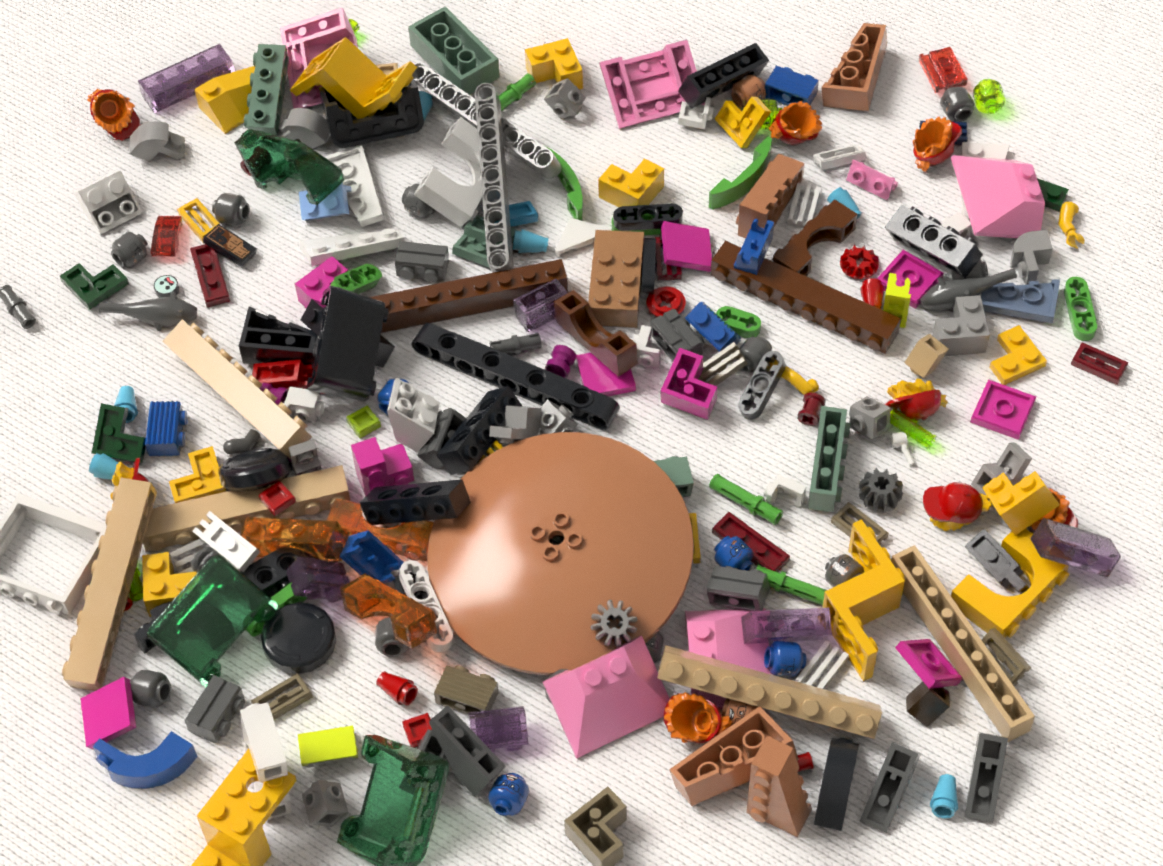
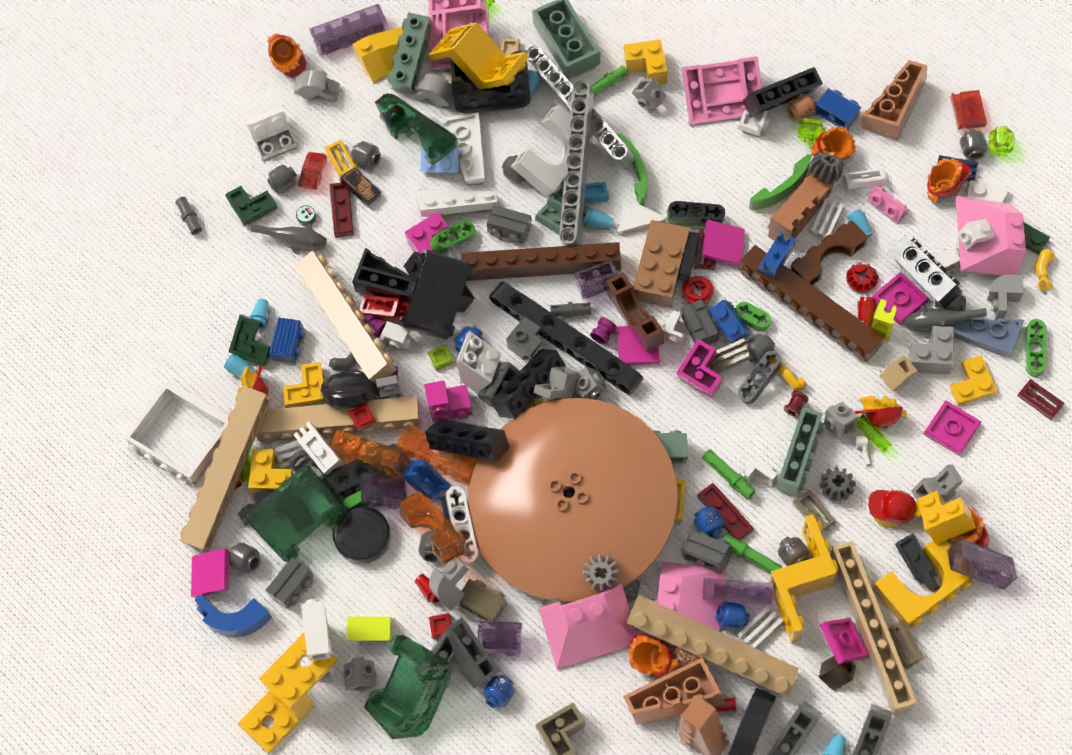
camera: 15 degrees right, 10 degrees up
dark tan tile [251,673,313,720] -> none
yellow brick [598,158,664,207] -> none
yellow plate [714,96,771,149] -> none
none -> light grey brick [429,556,469,611]
none -> dark grey brick [506,316,543,359]
none -> dark grey gear [809,152,844,183]
none -> white bracket [958,219,995,250]

